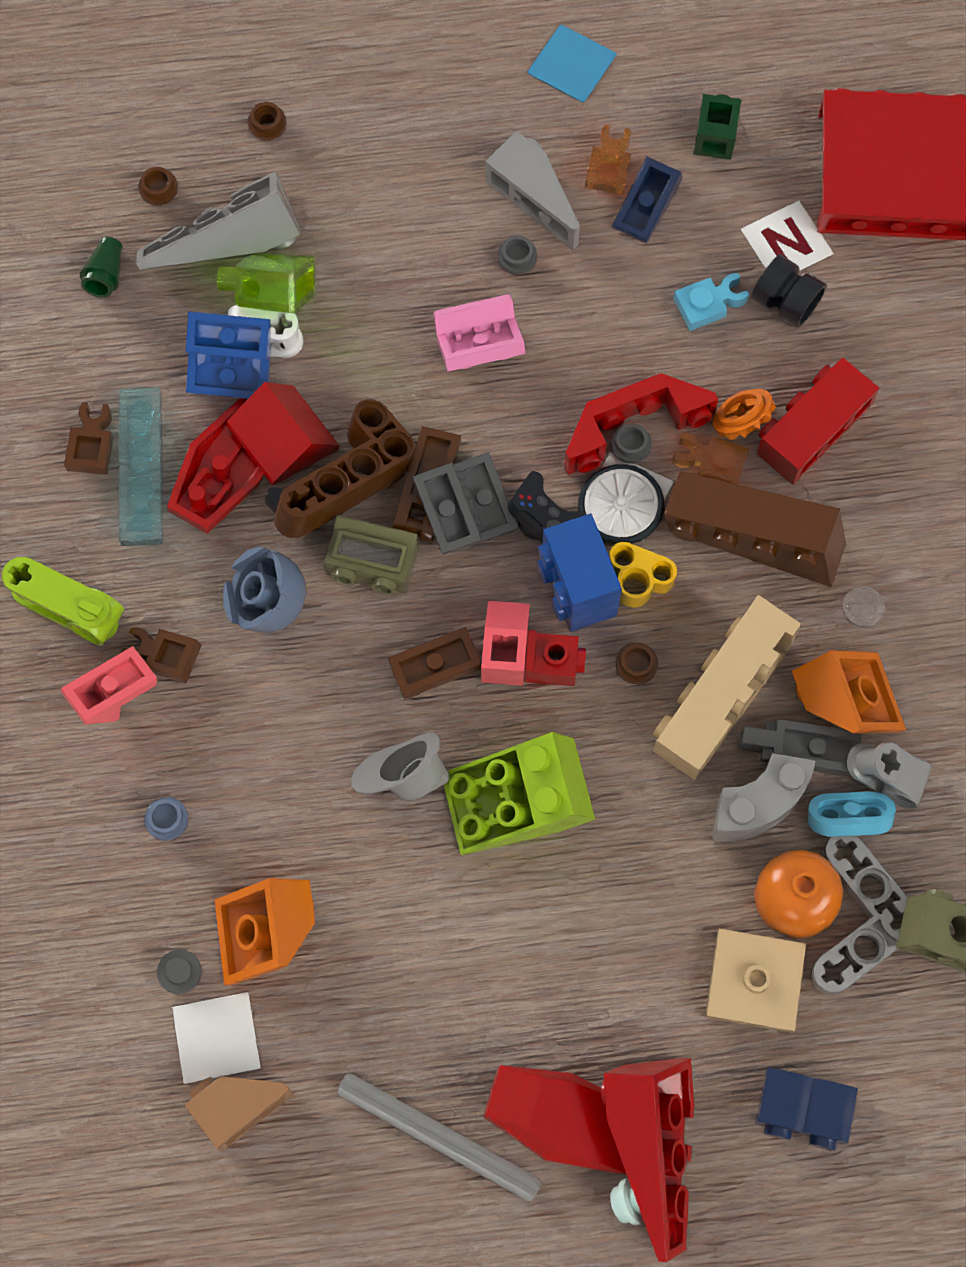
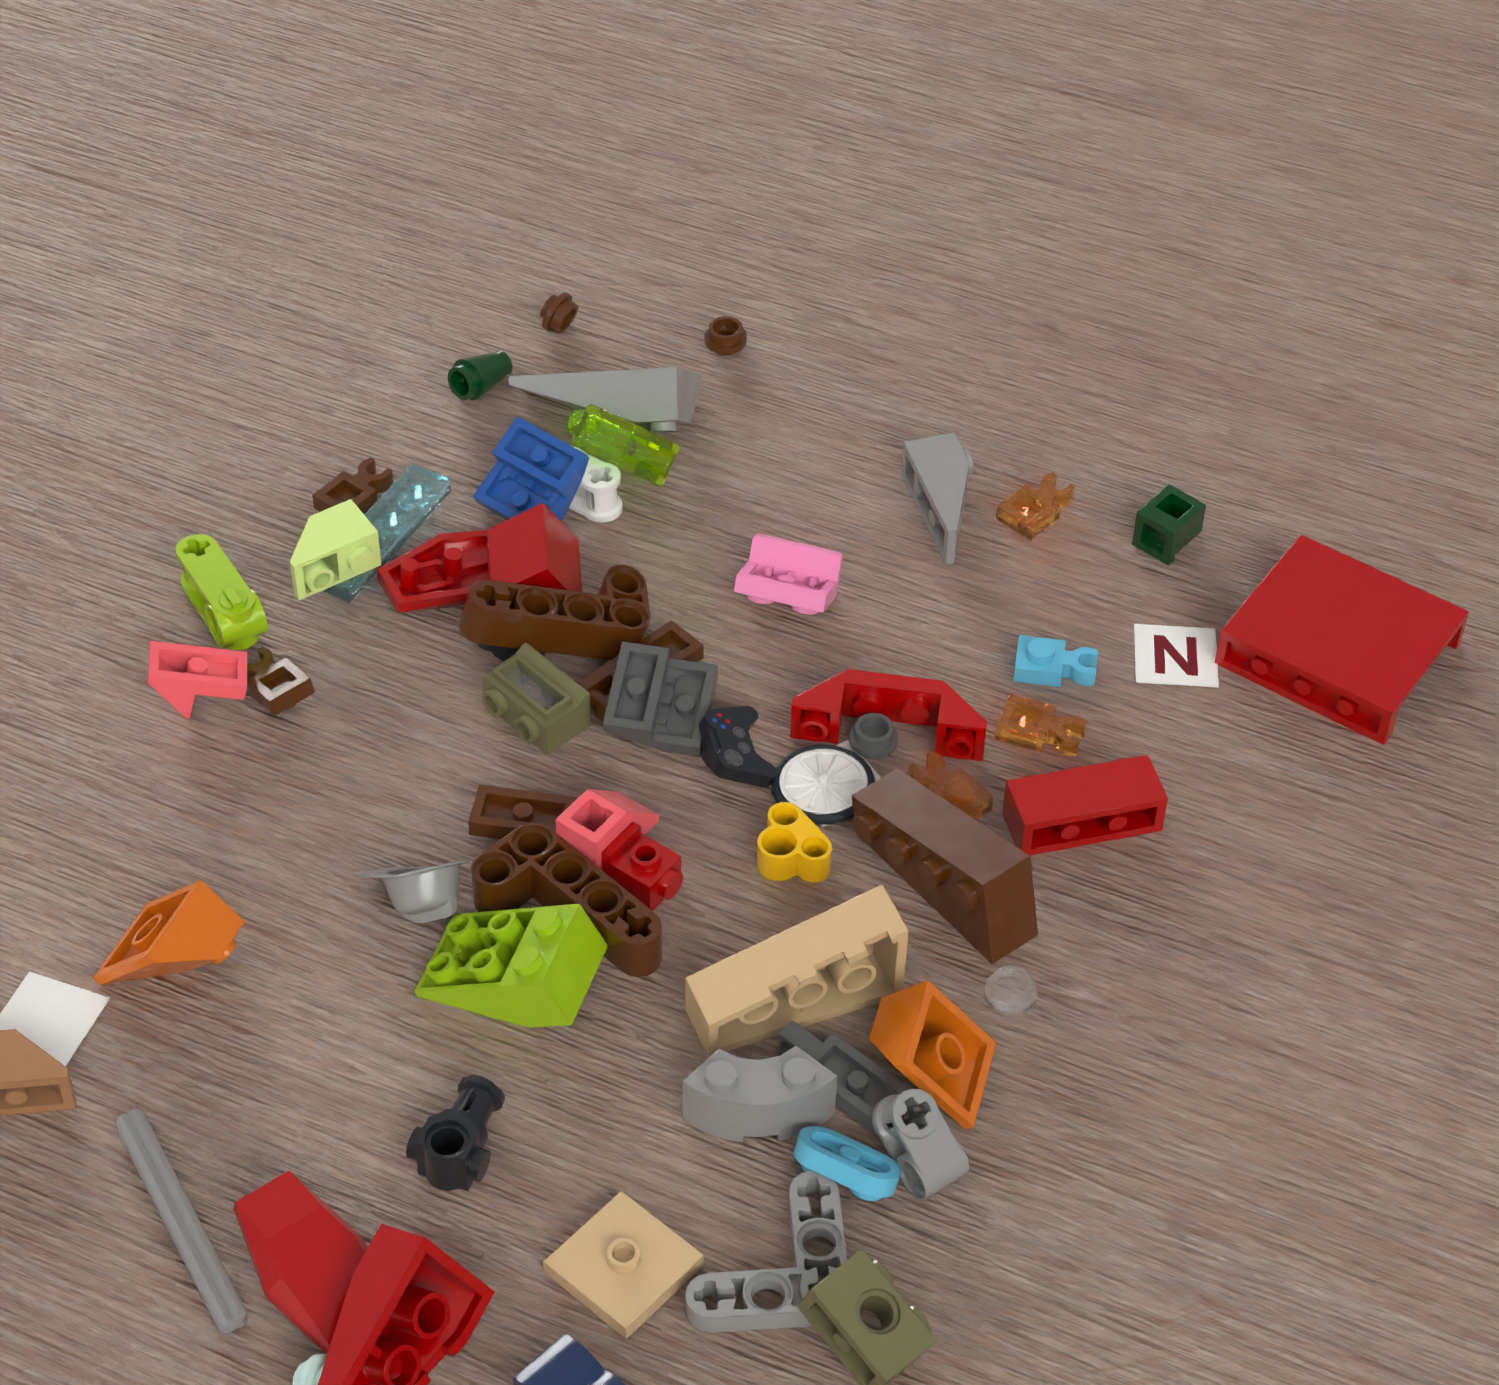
camera: 30 degrees right, 25 degrees down
reddish brown plate [138,167,178,206] -> none
sand blue plate [145,797,188,841] -> none
dark grey plate [157,949,202,994] -> none
sand blue cylinder [223,547,306,634] -> none
dark grey plate [498,236,537,275] -> none
dark azure sticker [527,25,617,102] -> none
blue brick [537,513,622,632] -> none
dark blue slope [612,156,683,243] -> none
reddish brown plate [615,642,658,684] -> none
orange gear [712,389,776,440] -> none
black wheel [751,254,827,328] -> none
orange cylinder [754,849,843,939] -> none
none -> yellowish green slope [290,499,381,601]
none -> black connector [406,1075,505,1191]
none -> reddish brown beam [471,823,662,977]
none -> reddish brown plate [540,292,578,334]
none -> clear orange plate [995,694,1087,756]

